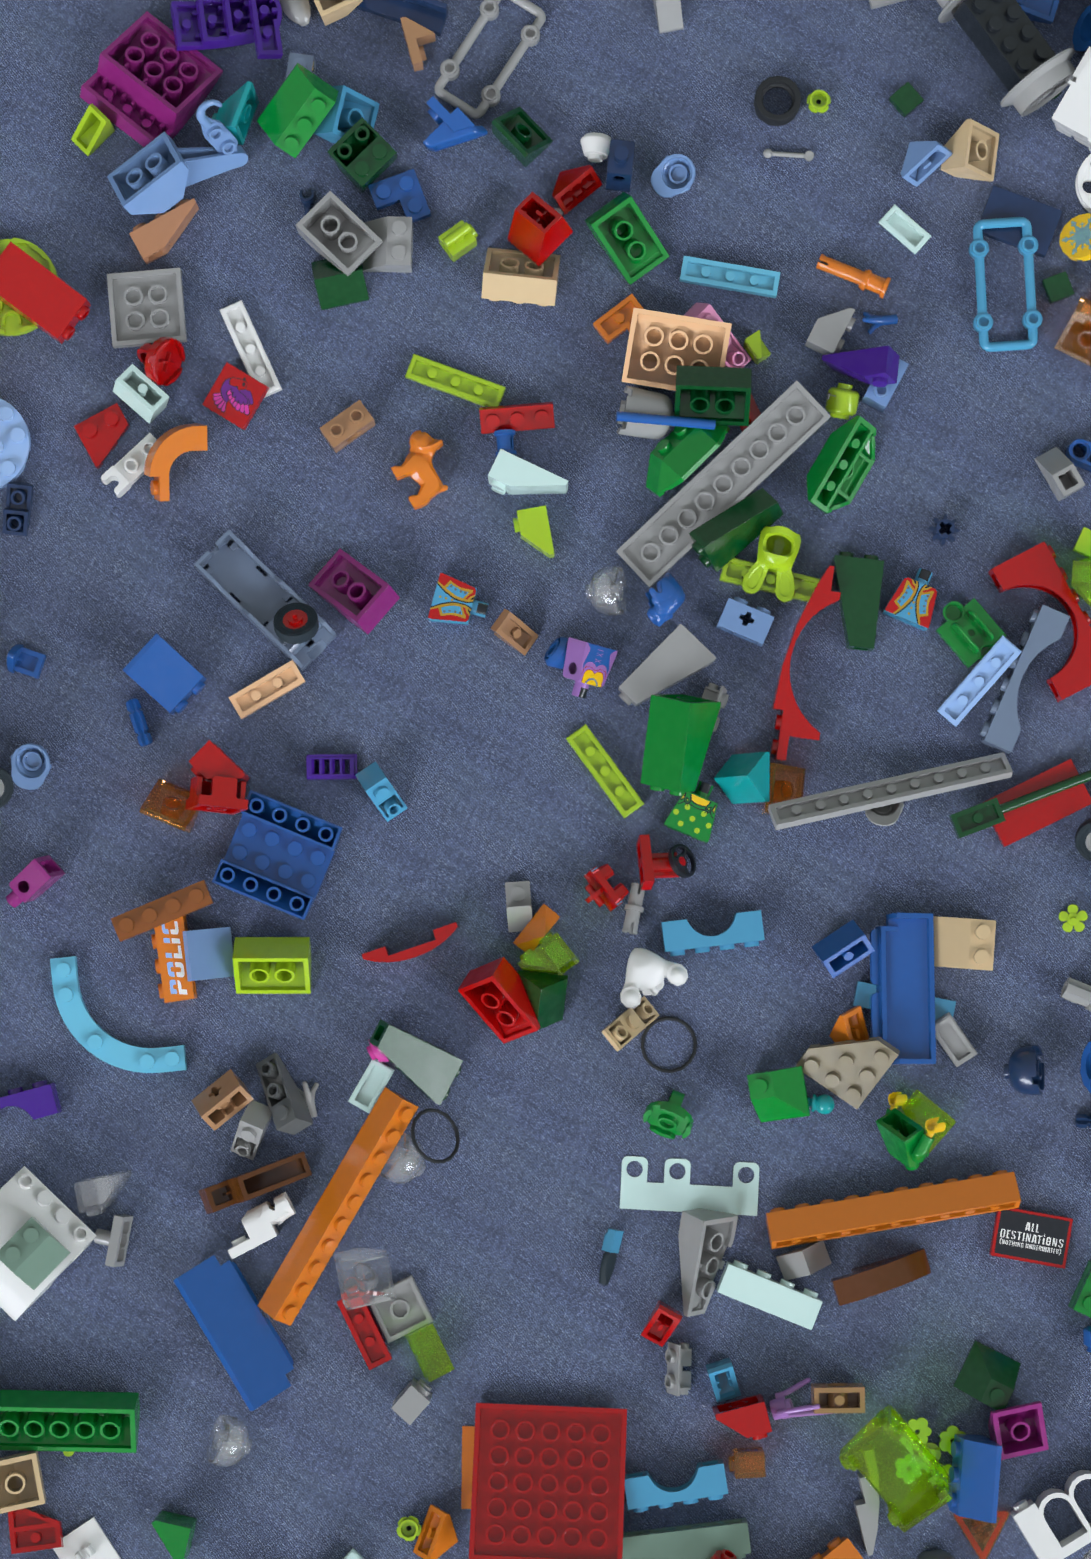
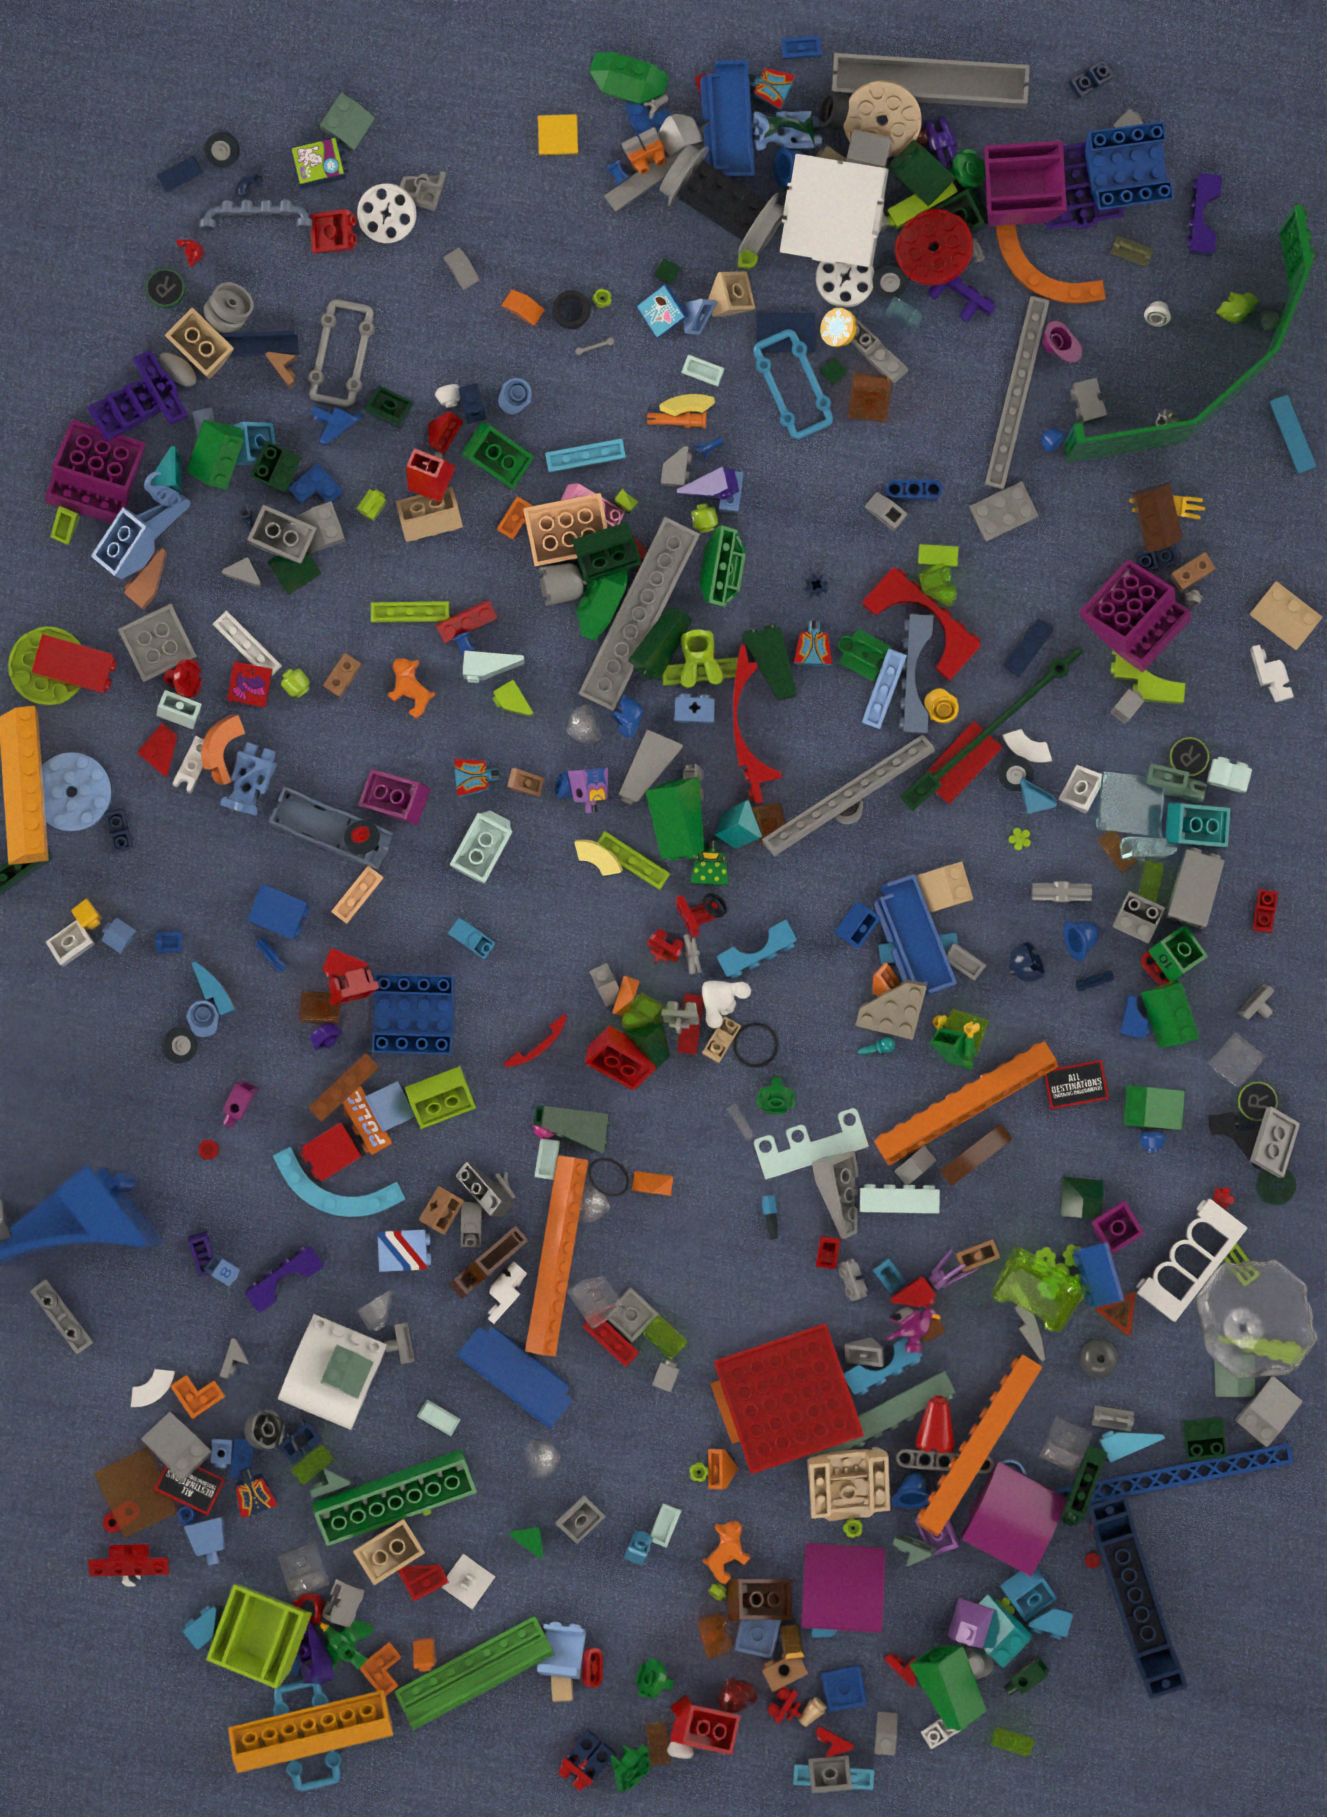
camera: 25 degrees left, 0 degrees up
dark purple slope [306,754,358,781] -> none
blue bar [616,411,716,430] -> none
green slope [747,1066,810,1122] -> none
none -> dark azure slope [192,962,236,1016]
none -> medium blue hips [220,742,278,816]
none -> light grey slope [222,557,262,588]
none -> lime head [281,668,310,698]
none -> red slope [301,1122,363,1182]
none -> dark purple piece [310,1022,342,1050]
none -> panel [378,1230,431,1272]
none -> light aqua tile [417,1399,461,1436]
none -> light aqua slope [450,810,513,884]
none -> orange slope [501,289,545,327]
none -> light grey slope [555,1494,606,1544]
none -> light yellow tile [574,840,623,876]
none -> orange slope [632,1171,674,1196]
none -> tile [636,284,688,339]
none -> light yellow tile [660,394,715,416]
none -> light grey hips [661,1001,700,1034]
none -> red plate [677,993,704,1055]
none -> clear axle [727,1104,755,1140]
none -> lime tile [738,249,758,269]
none -> light grey slope [844,1337,884,1367]
none -> magenta animal [885,1307,941,1353]
none -> yellow hat [924,688,959,724]

